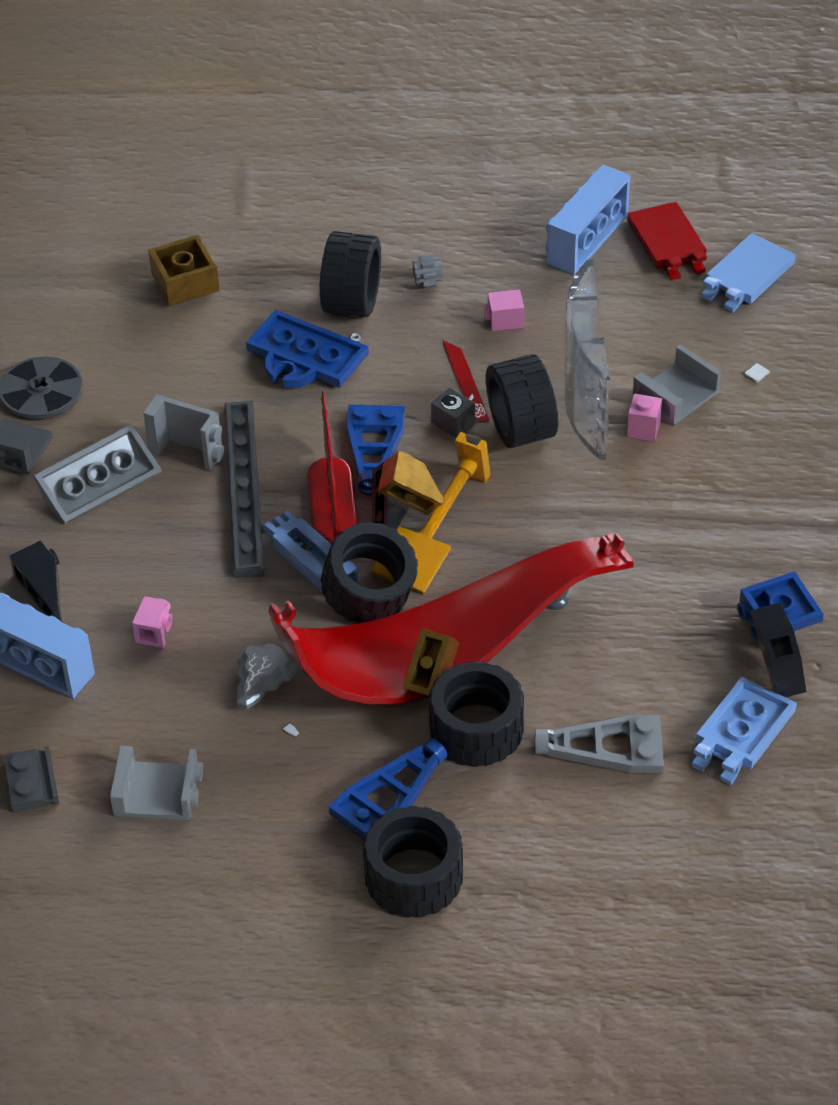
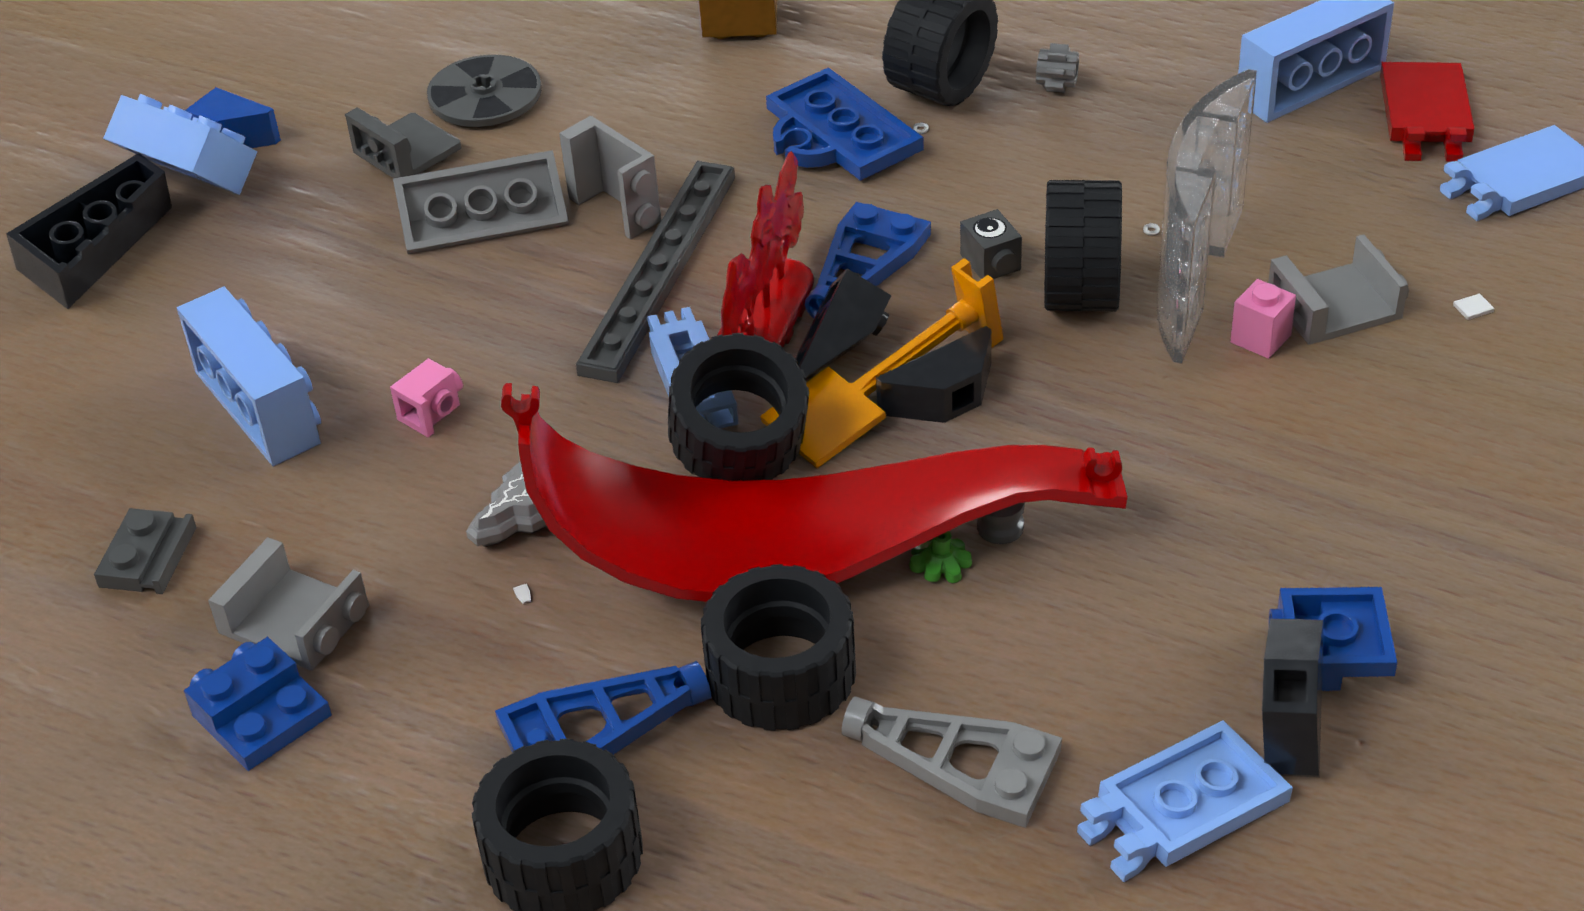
camera: 25 degrees right, 5 degrees down
black slope [9,540,62,622] -> none
pearl gold slope [378,451,444,515] -> none
pearl gold slope [403,628,459,696] -> none
red sticker [442,340,490,421] -> none
bright pink brick [483,289,524,331] -> none
none -> blue plate [184,636,332,771]
none -> black slope [876,326,992,423]
none -> bright green plant [909,531,972,583]

